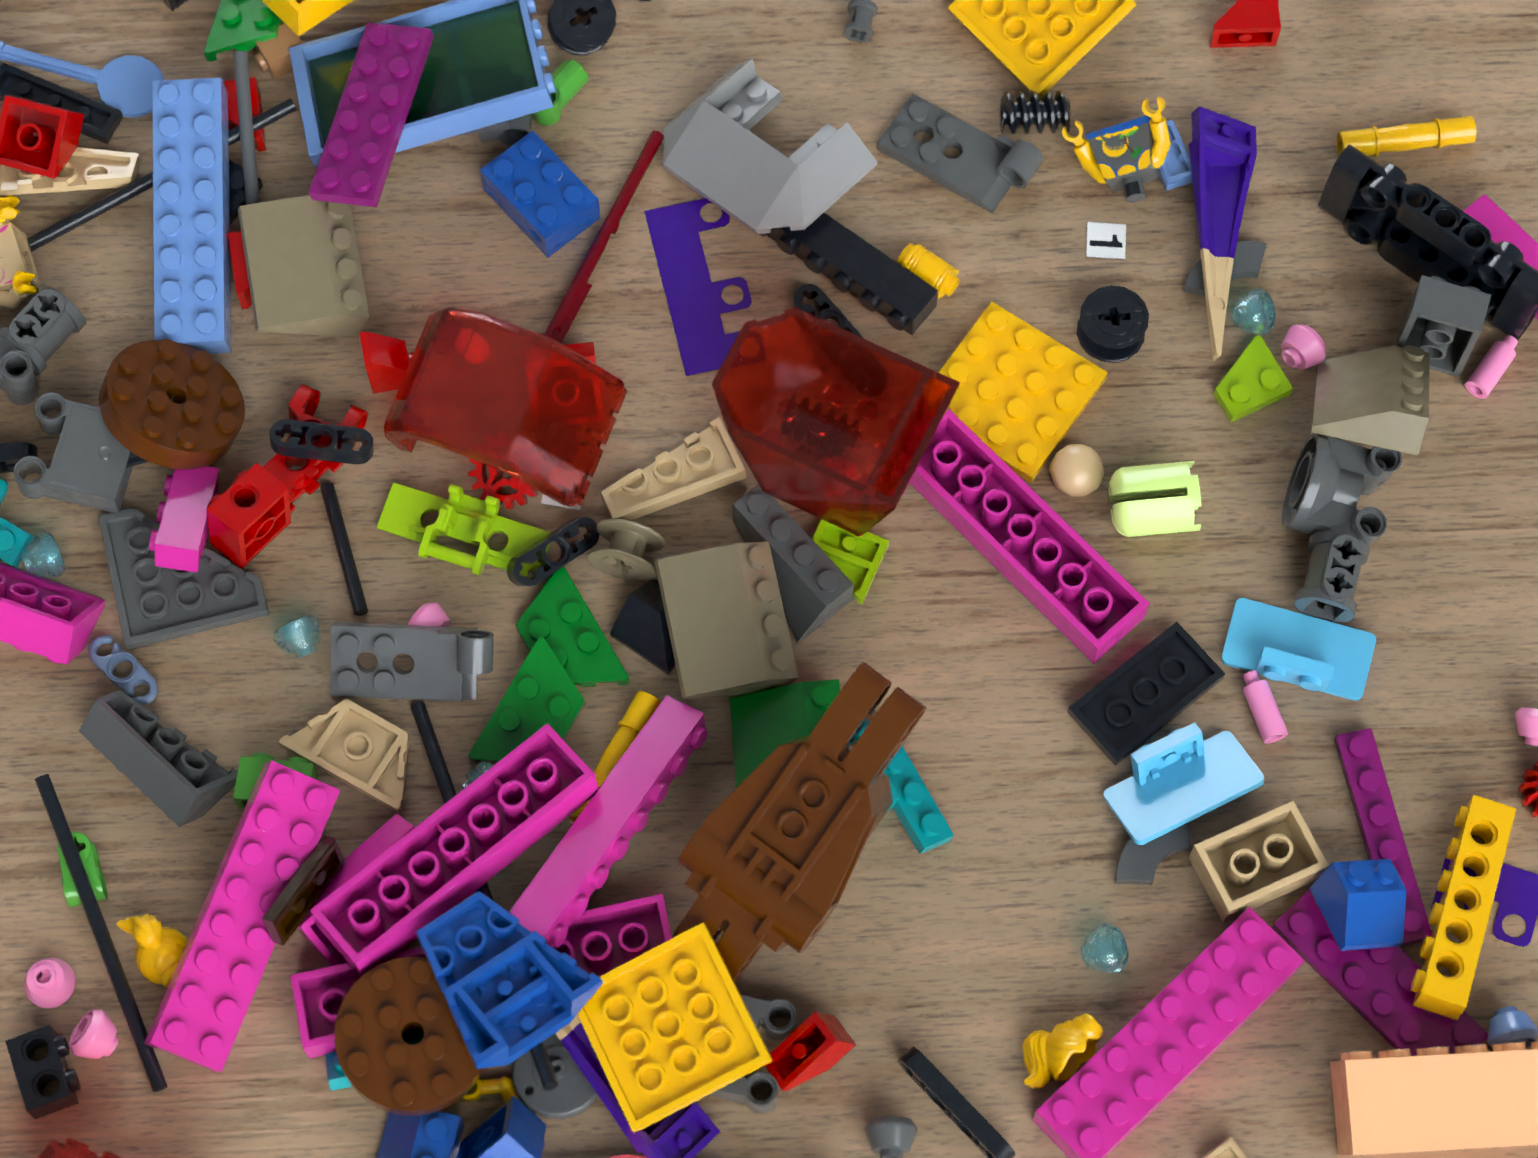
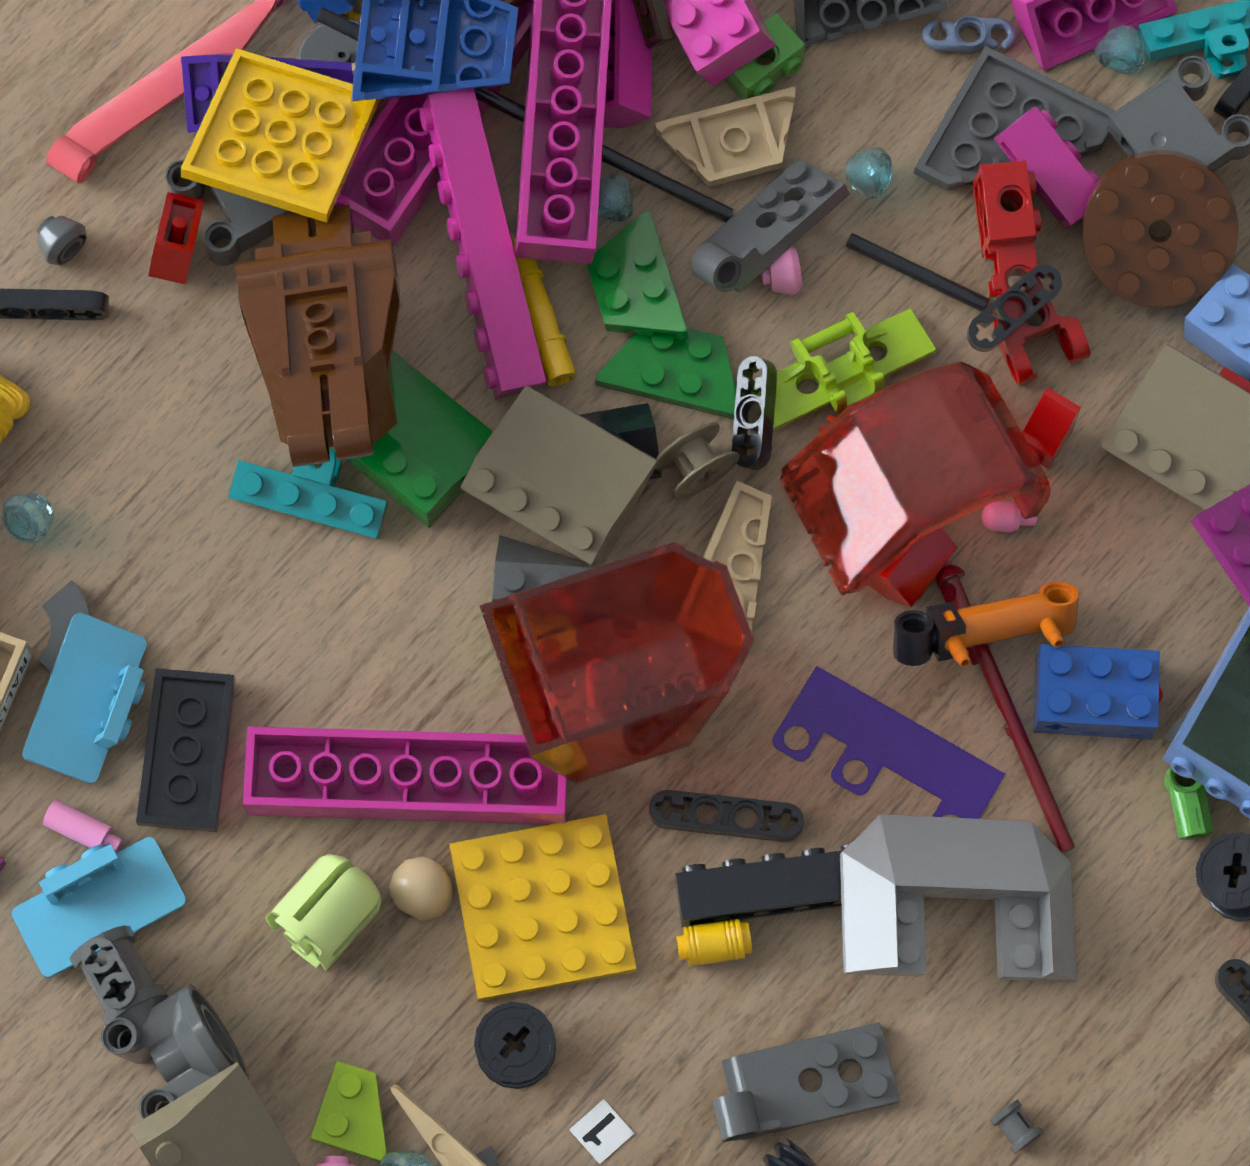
camera: 135 degrees right, 5 degrees up
none -> orange piece [893,581,1079,667]

